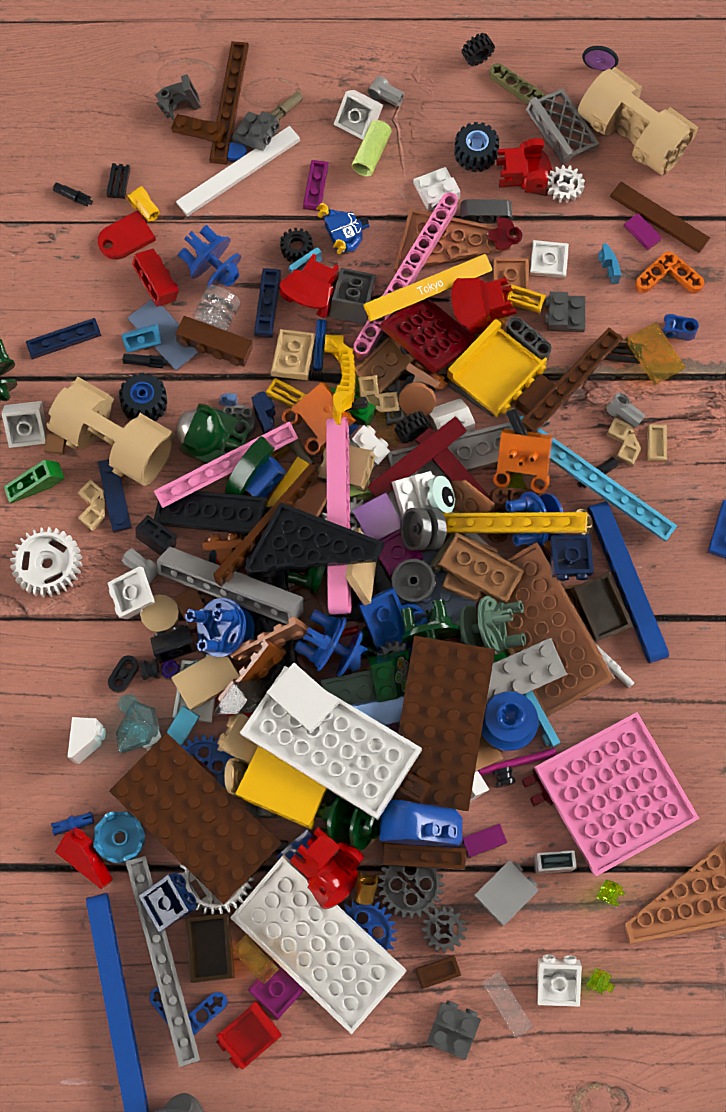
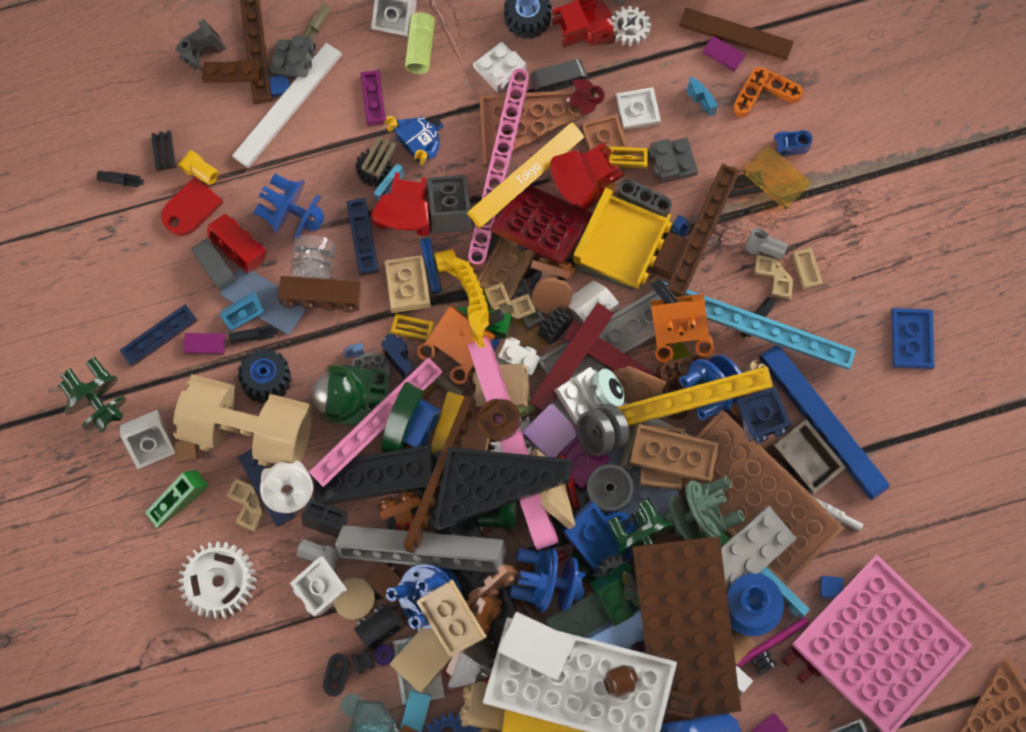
camera: 15 degrees left, 0 degrees up
none -> magenta tile [183,333,226,355]
none -> dark grey beam [191,238,236,291]
none -> white plate [260,461,313,513]
none -> dark tan tile [361,136,397,178]
none -> tan tile [416,580,486,657]
none -> reddish brown plate [478,398,521,442]
none -> red piece [558,454,580,509]
none -> reddish brown head [603,665,638,698]
none -> blue tile [671,215,691,237]
none -> blue tile [820,576,843,599]

